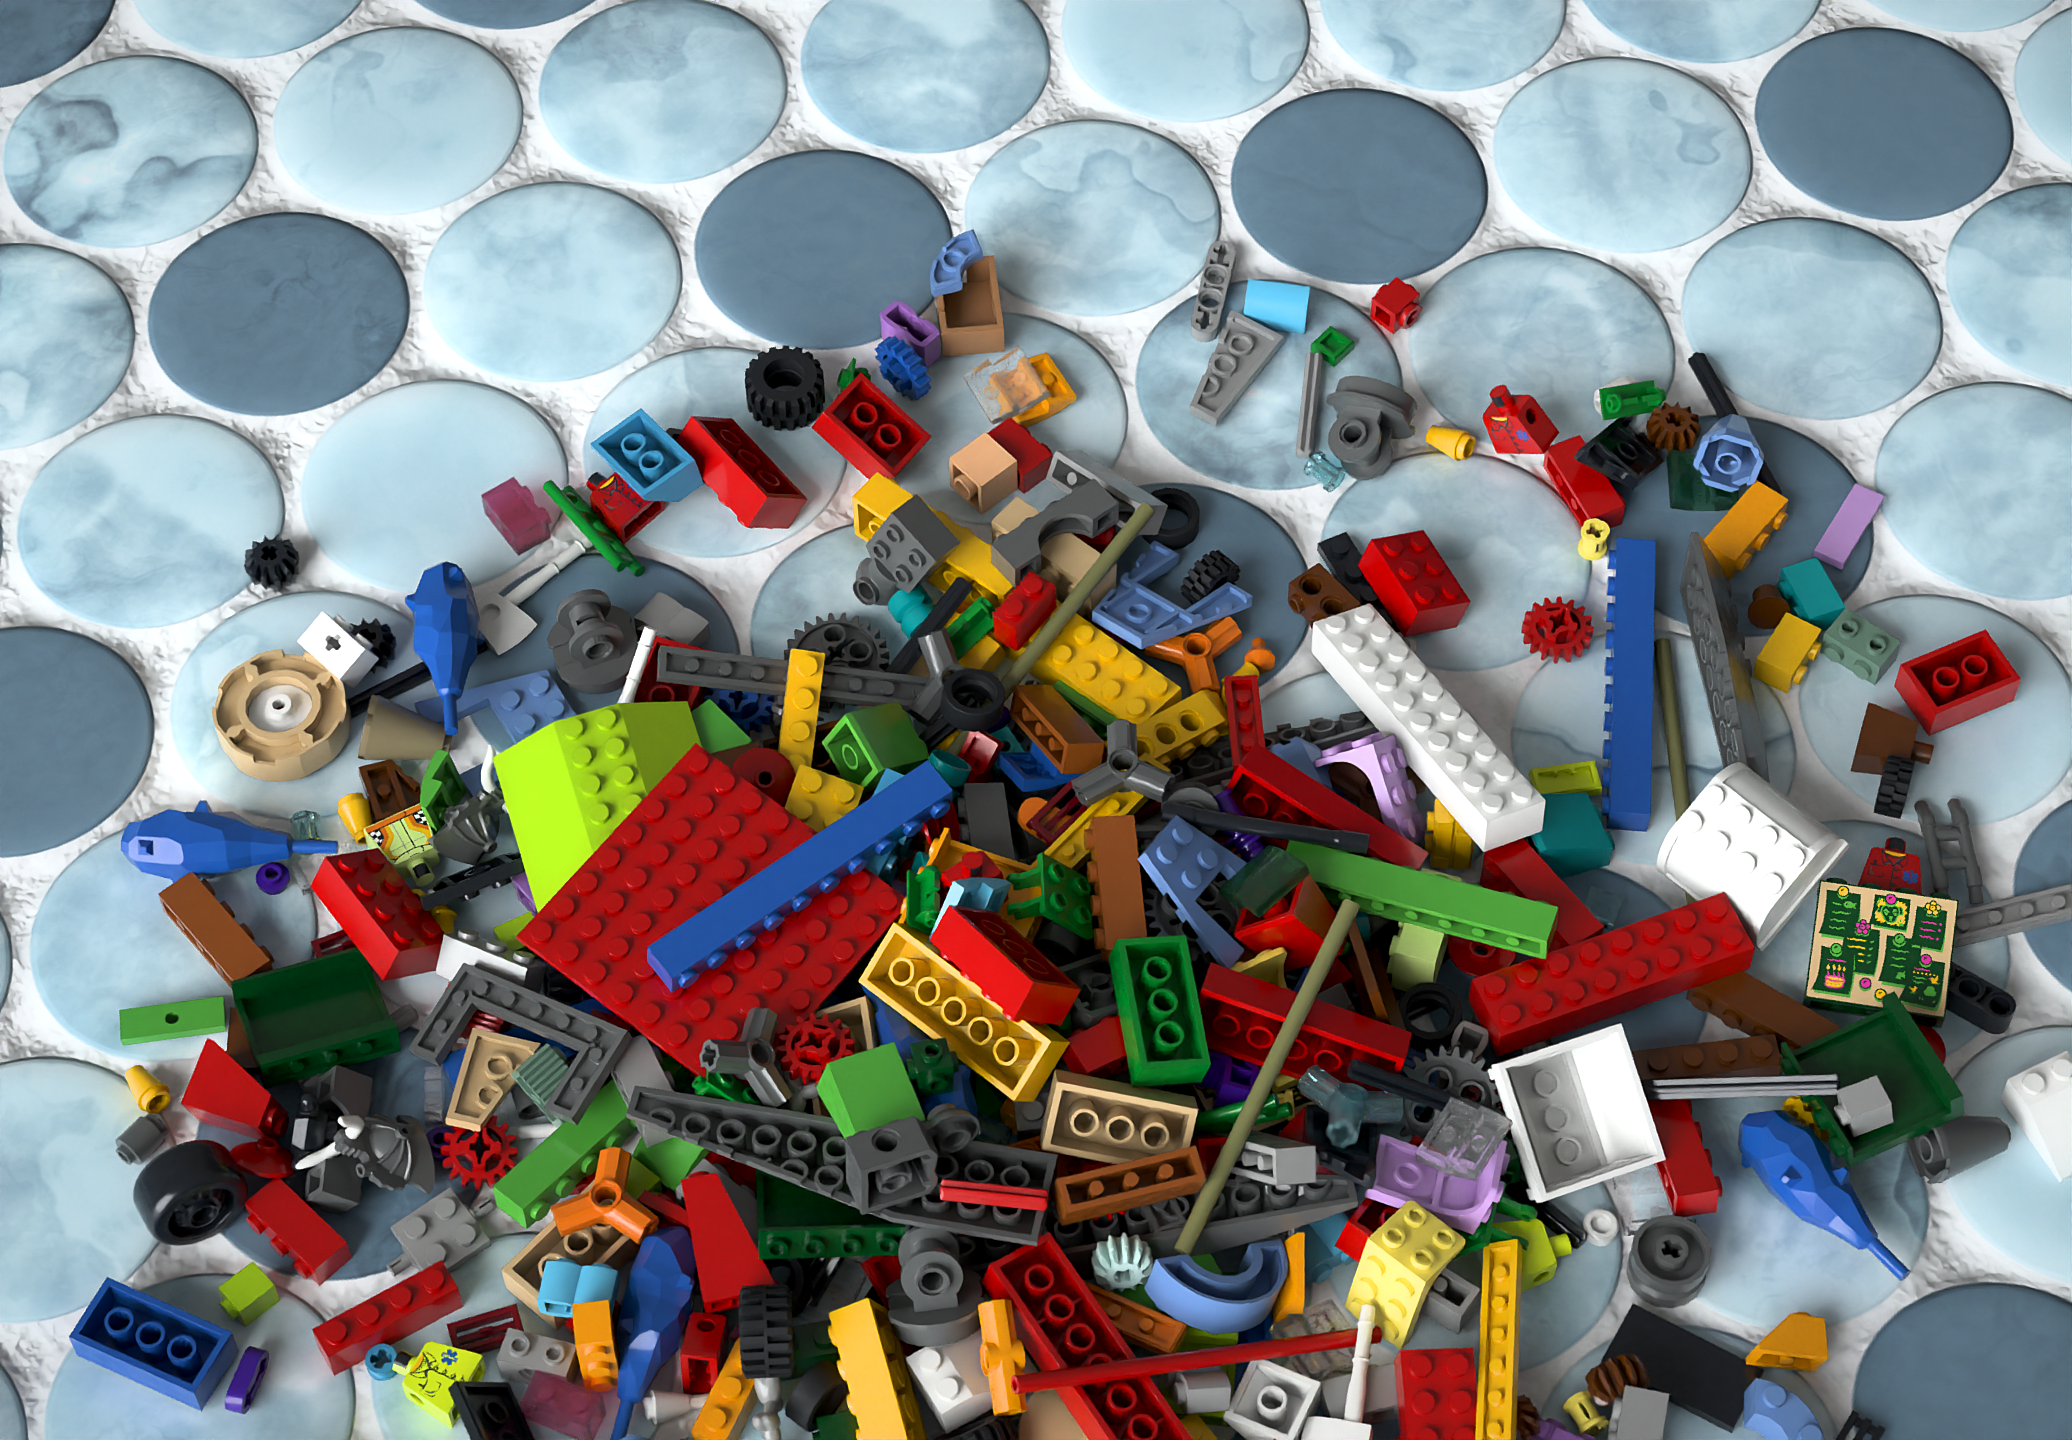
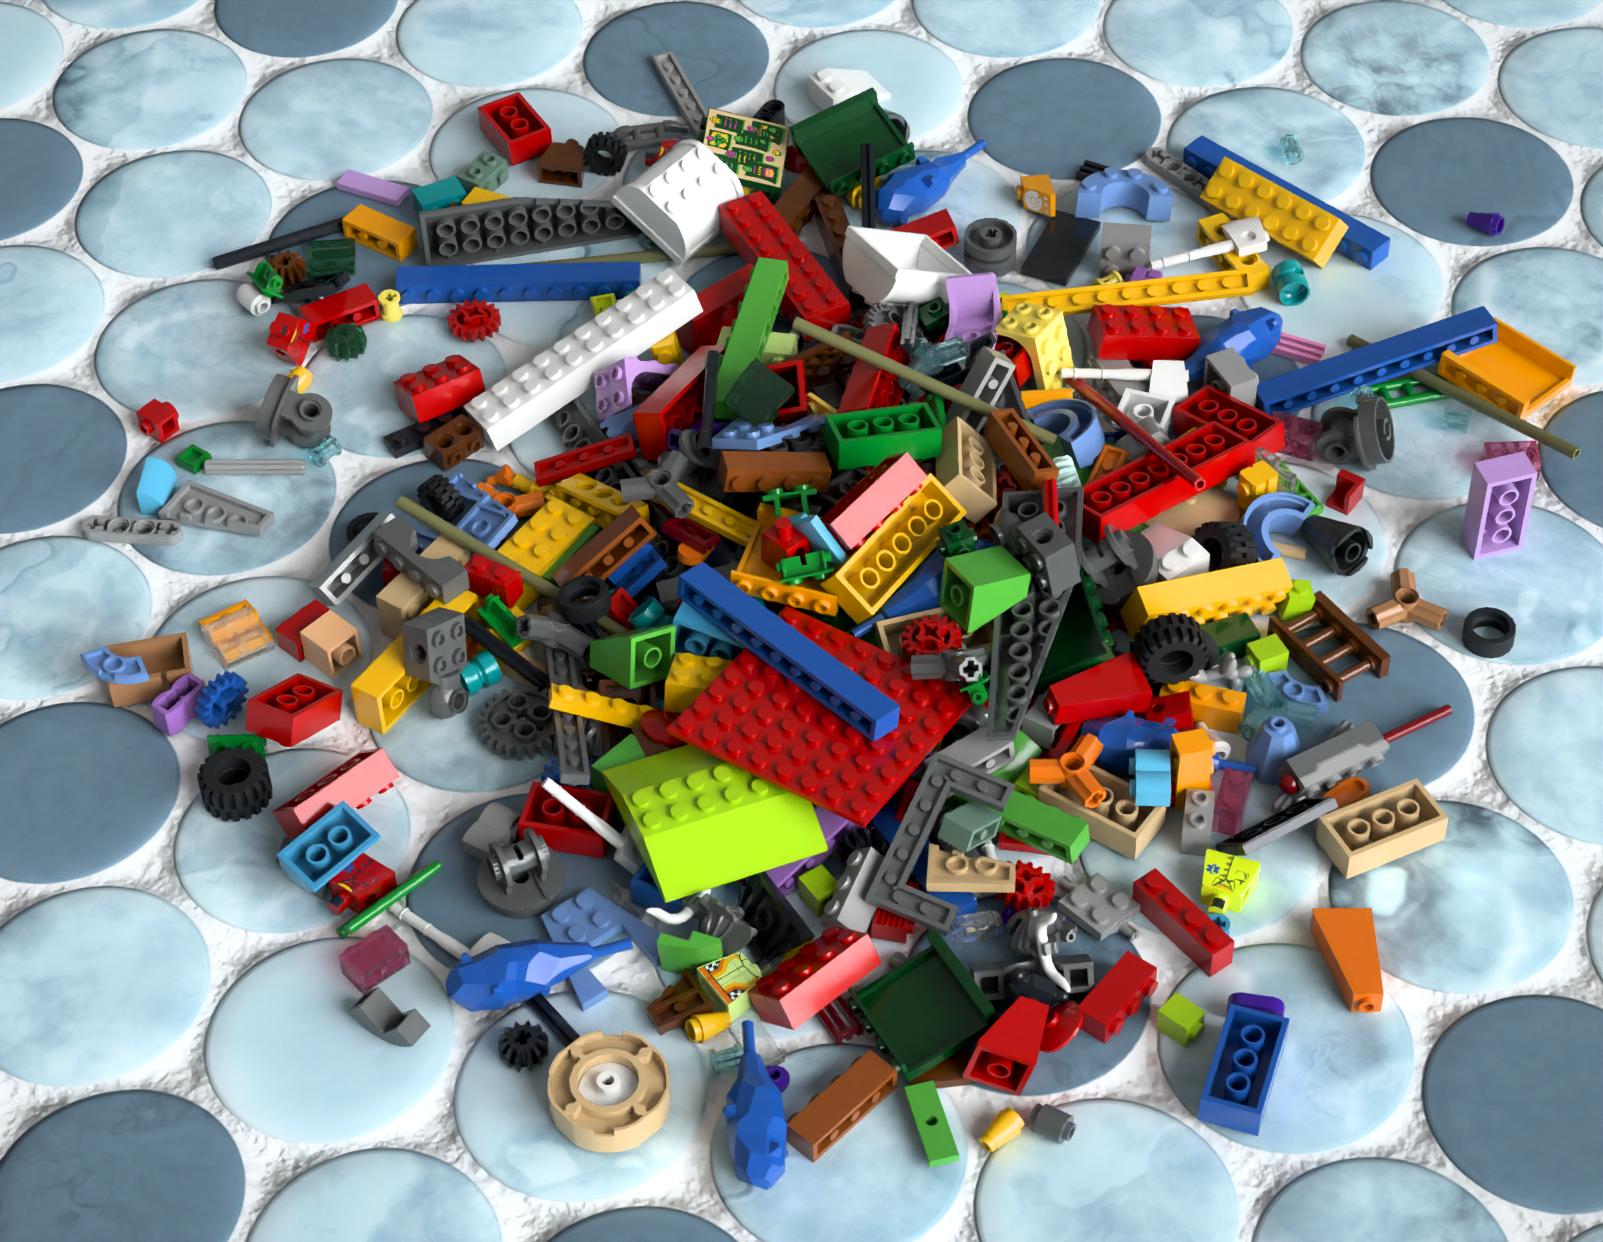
camera: 95 degrees left, 10 degrees down
black wheel [133,1140,248,1246] -> none
black gear [244,535,300,590] -> none
white brick [297,611,379,689] -> none
dark tan cone [358,694,452,760] -> none
dark red tile [446,1304,524,1354] -> none
light orange piece [978,1299,1028,1416] -> none
clear slope [1415,1097,1513,1181] -> none
reddish brown gear [1585,1353,1651,1407] -> none
medium blue cone [1693,414,1764,492] -> none
light grey brick [1834,1075,1893,1137] -> none
none -> clear green gear [324,321,367,362]
none -> dark grey brick [347,987,431,1047]

